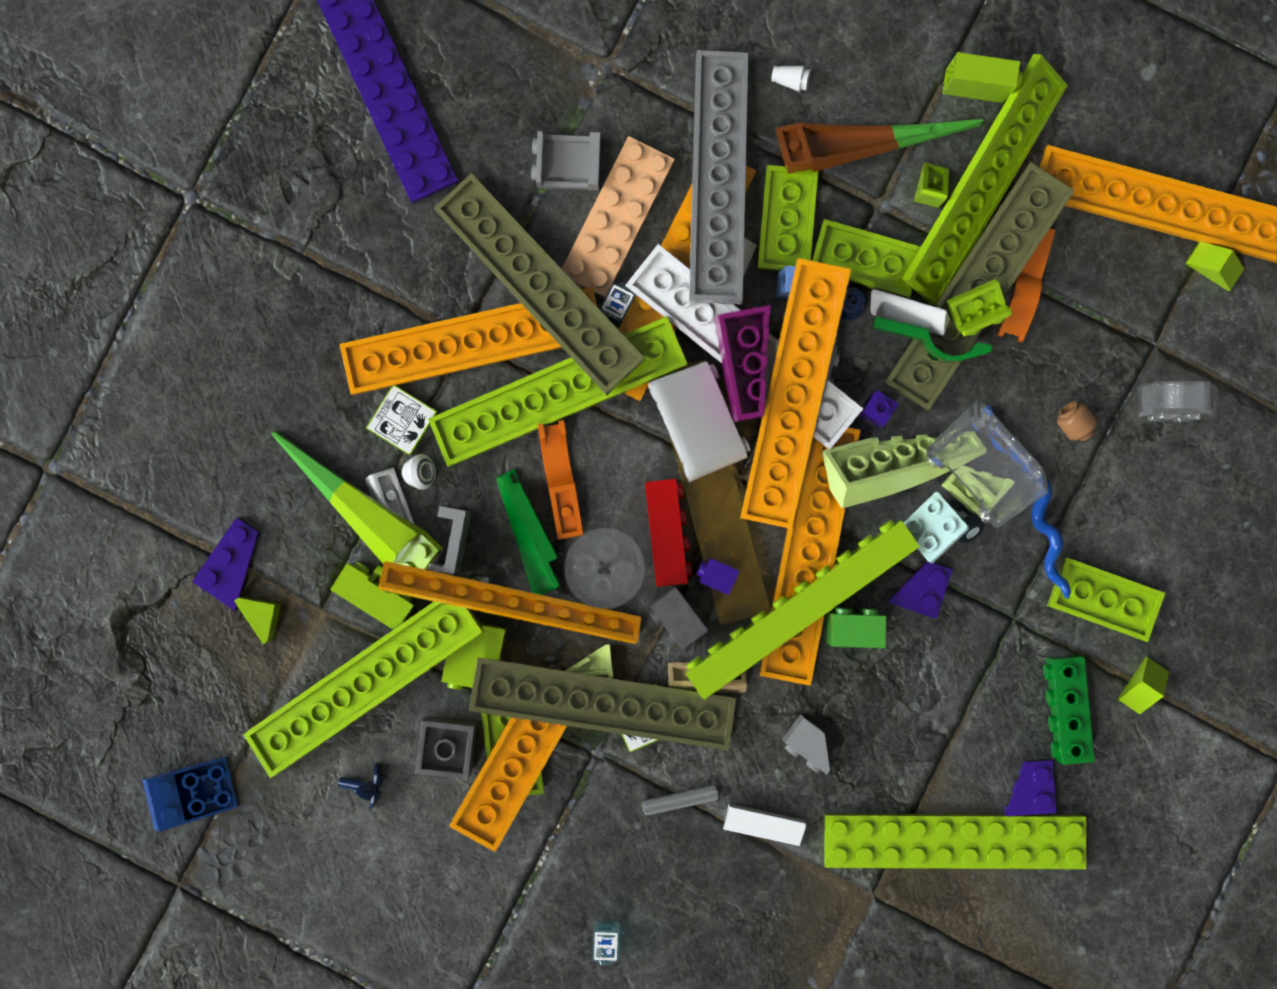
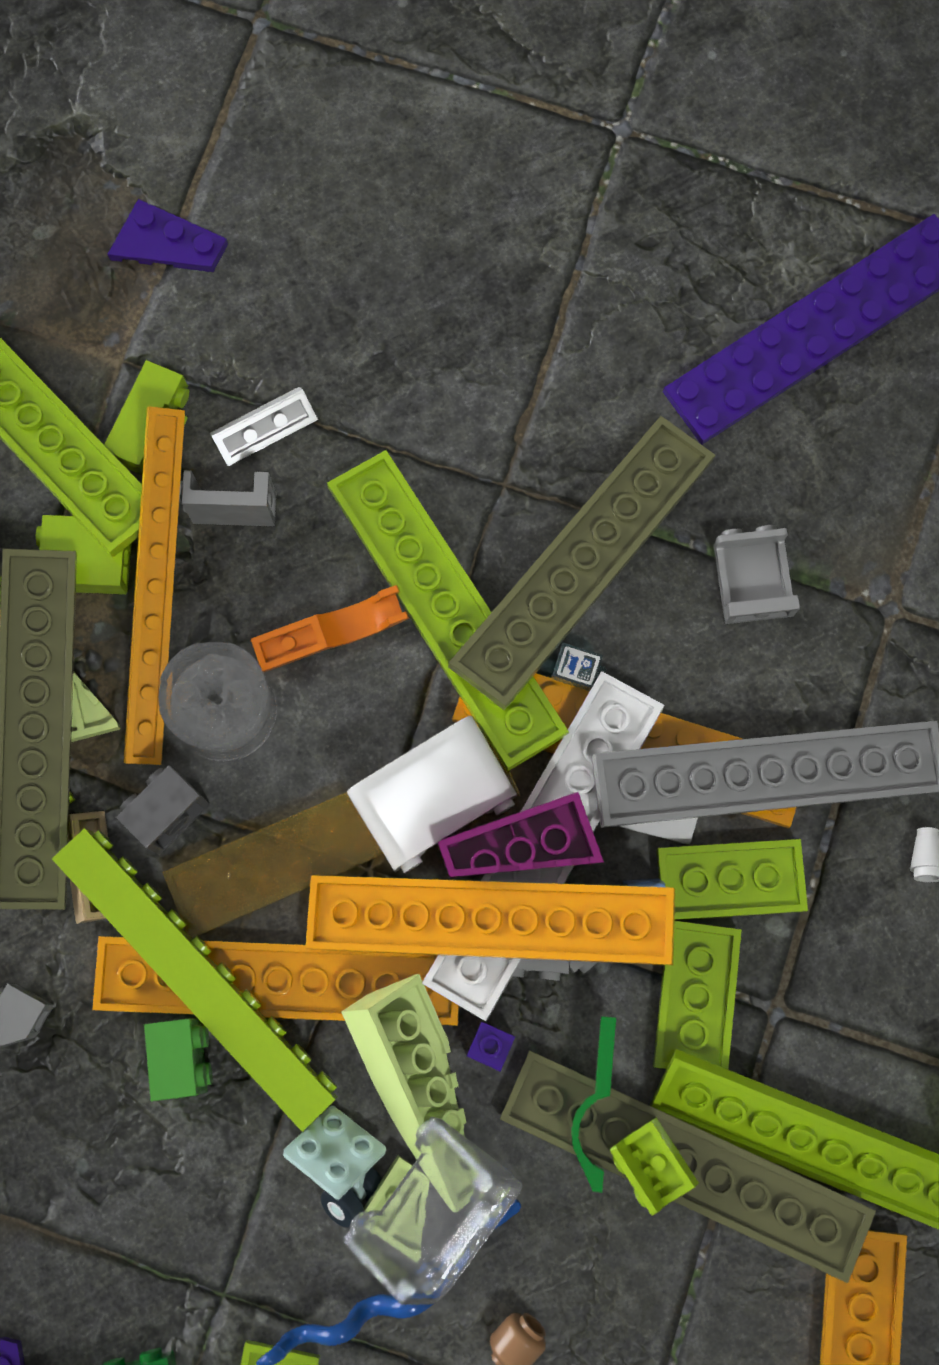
camera: 80 degrees right, 10 degrees down
lime slope [234,597,281,644] -> none
lime plate [271,431,443,570] -> none
light orange plate [340,287,598,395] -> none
white tile [366,385,438,456] -> none
white cone [402,454,436,490] -> none
green wedge [496,469,561,595] -> none
light nougat plate [562,136,675,299] -> none
red brick [645,479,692,587] -> none
dark purple brick [696,558,740,595] -> none
dark orange plate [776,119,983,174] -> none
dark blue cone [840,285,867,320] -> none
white slope [870,289,950,336] -> none
dark purple wing [887,561,953,619] -> none
lime slope [914,162,949,208] -> none
orange piece [997,229,1056,343] -> none

